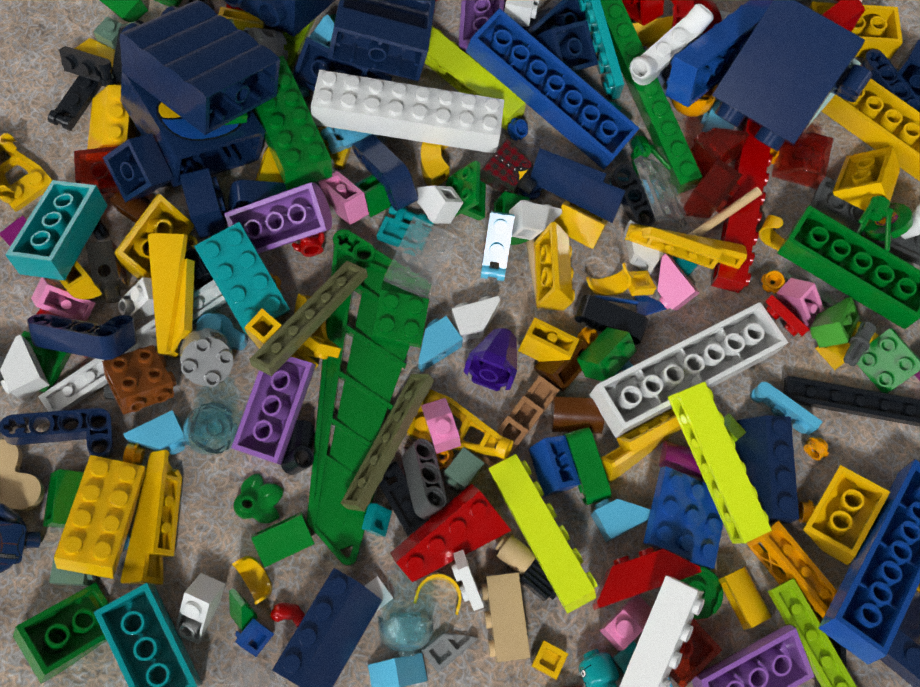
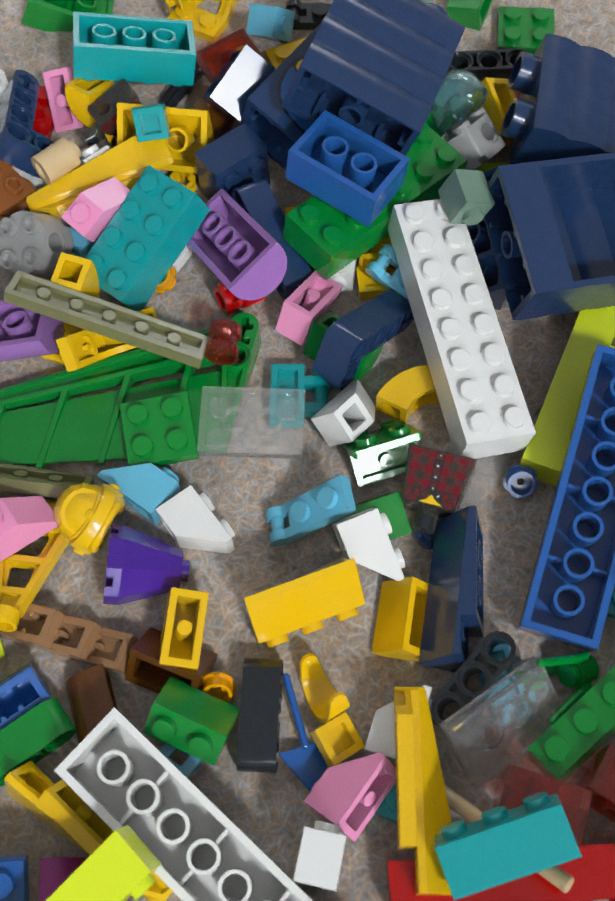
camera: 80 degrees right, 5 degrees down
none -> tan brick [31,137,82,185]
none -> yellow helmet [53,482,125,556]
none -> bright pink slope [61,177,131,244]
none -> teal plate [131,103,171,142]
none -> clear red wheel [204,319,243,365]
none -> medium azure slope [246,4,295,44]
none -> blue brick [285,110,410,227]
none -> white slope [293,821,347,891]
none -> teal brick [435,792,582,900]
none -> sand green brick [438,169,495,226]

